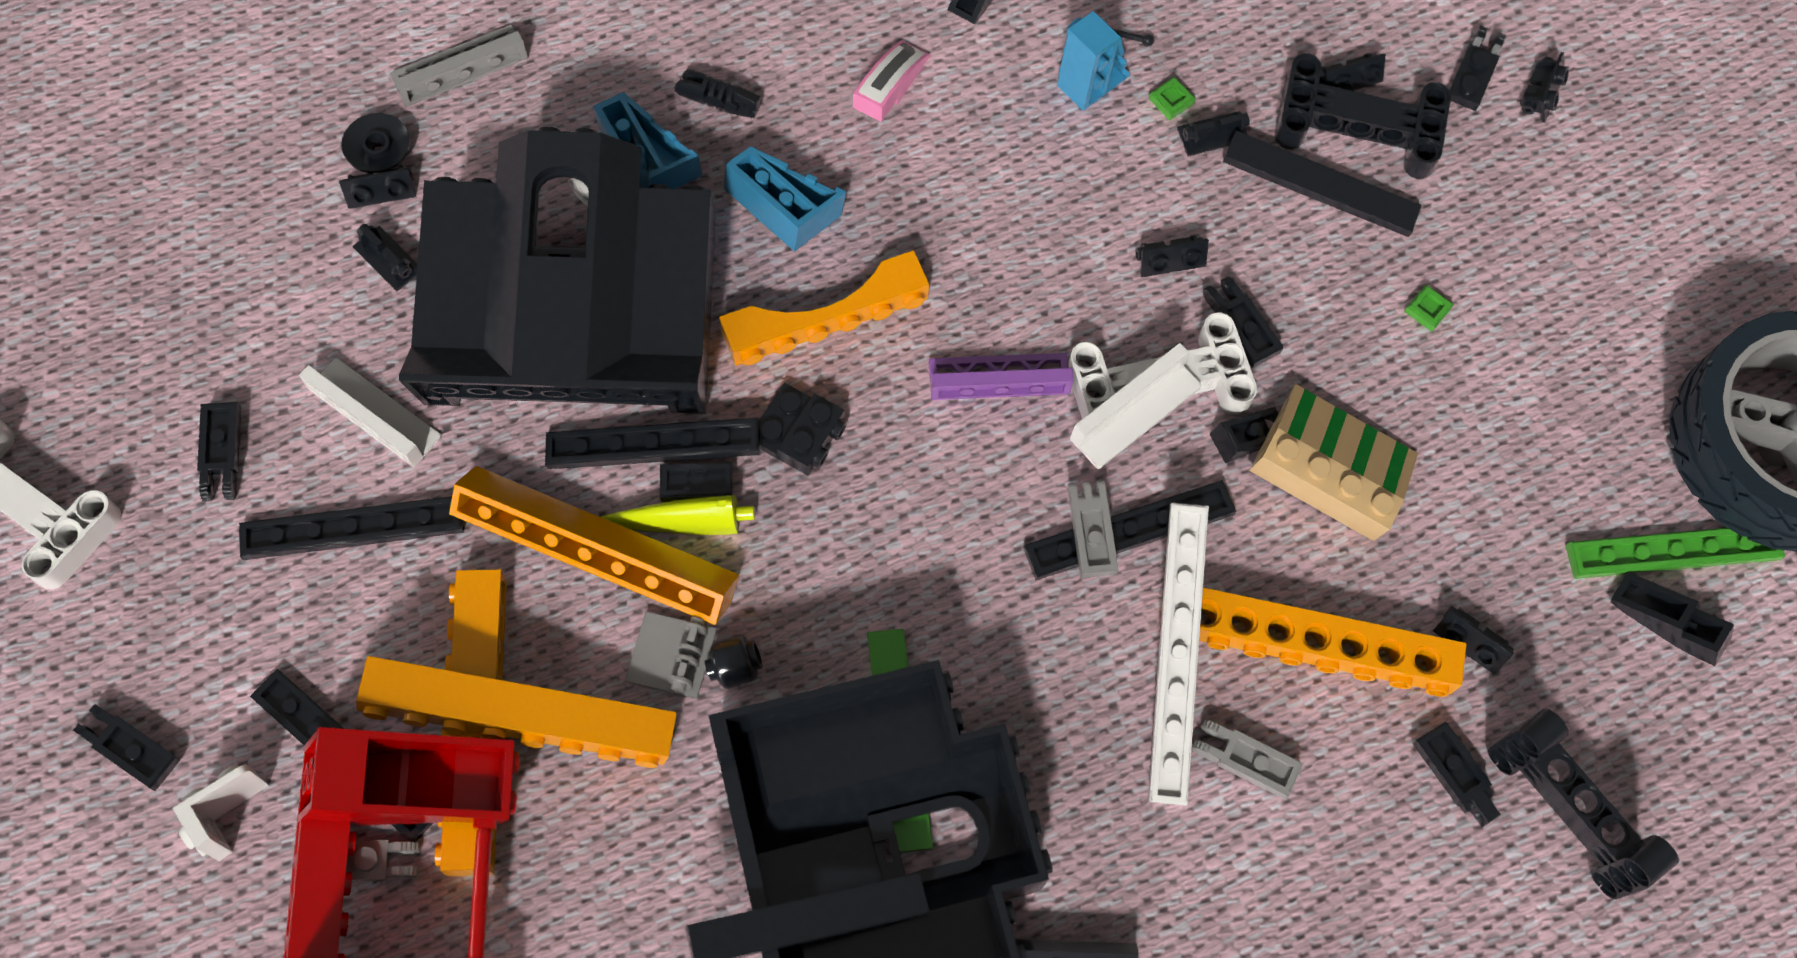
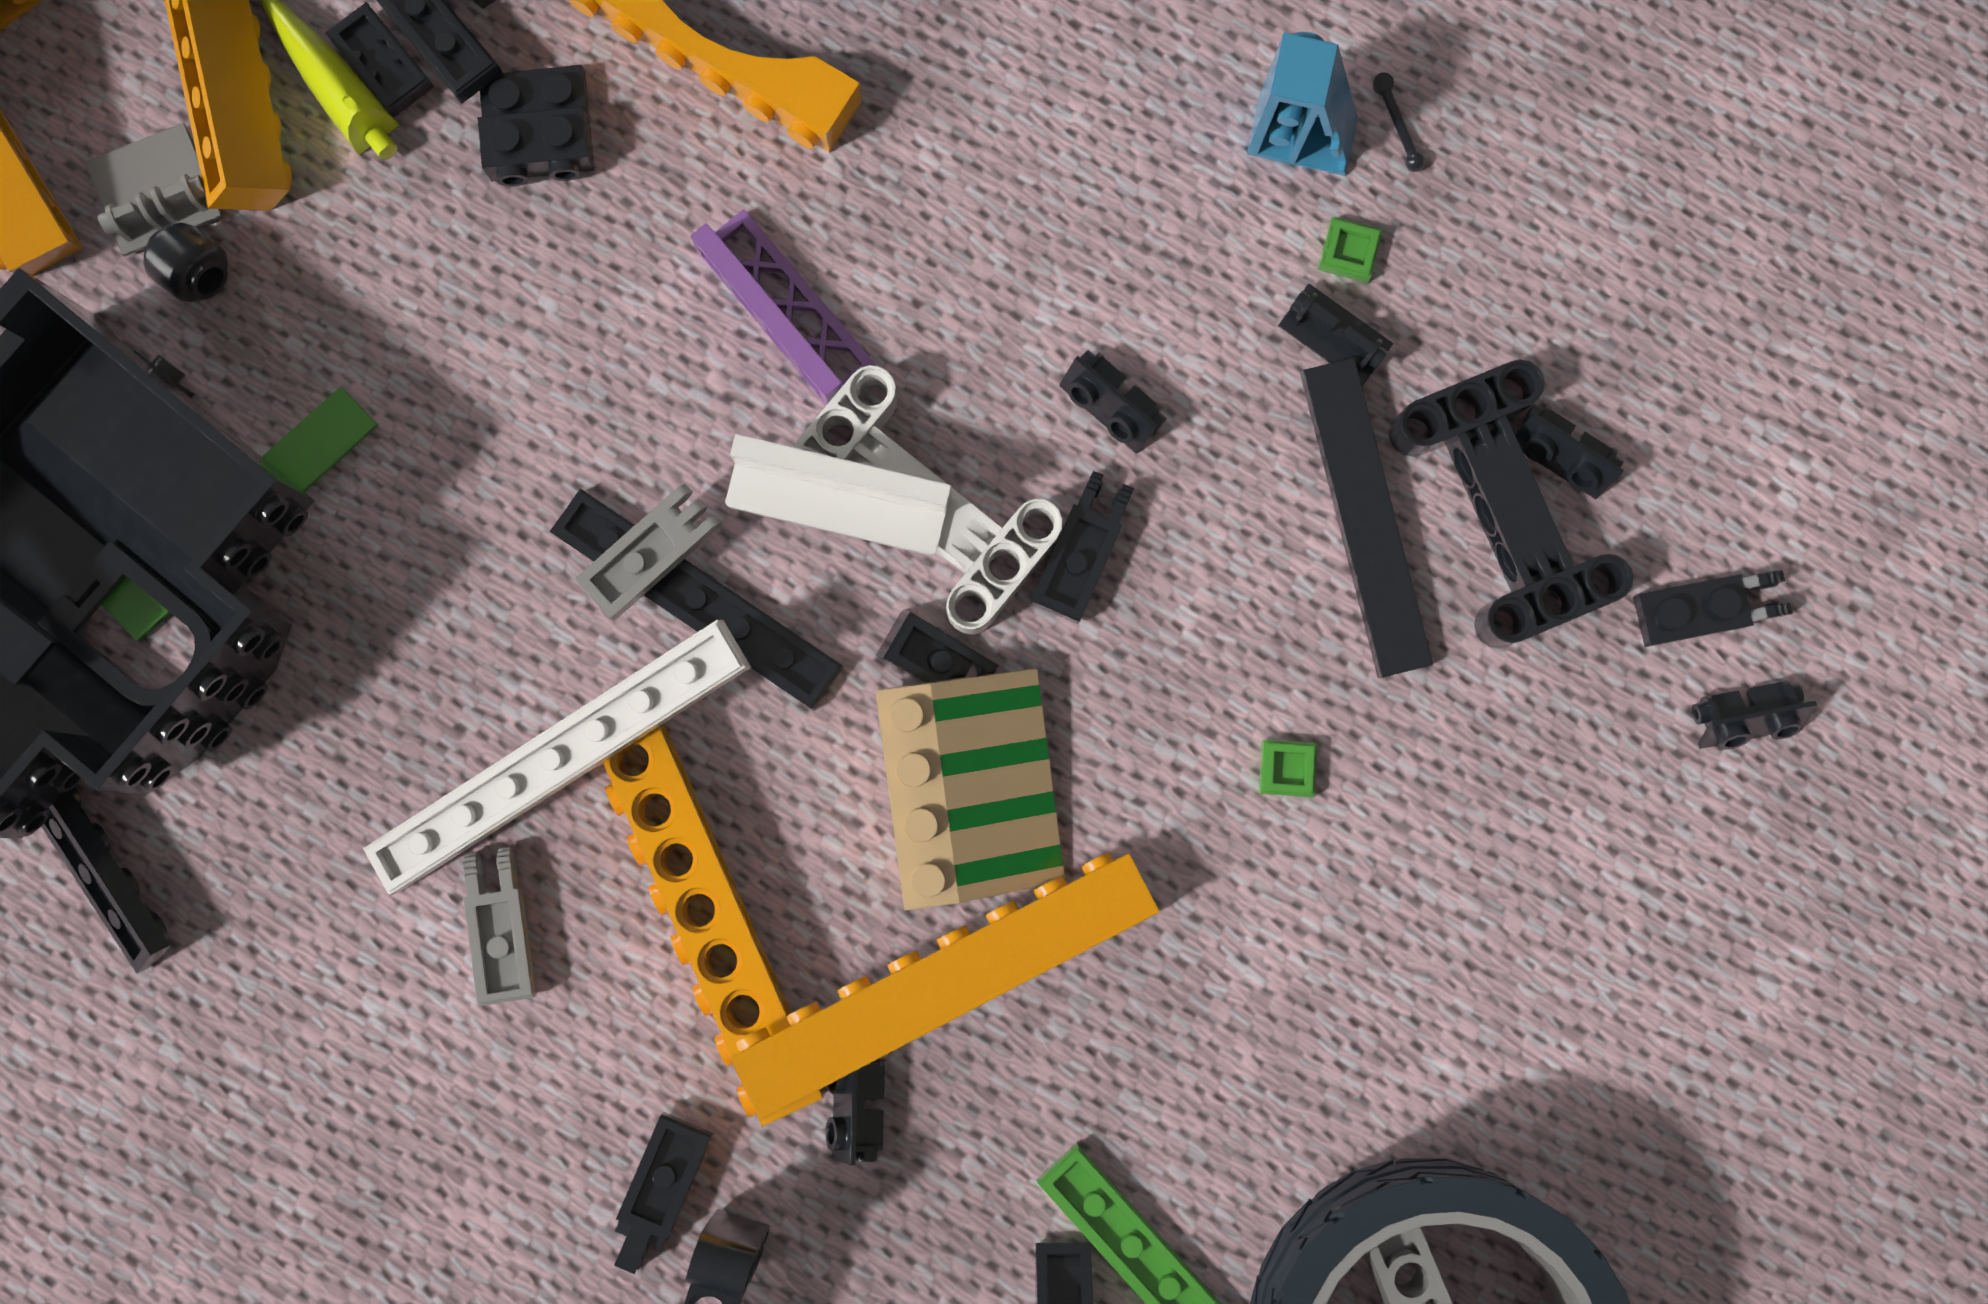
camera: 50 degrees right, 15 degrees up
none -> light orange brick [729,852,1160,1121]

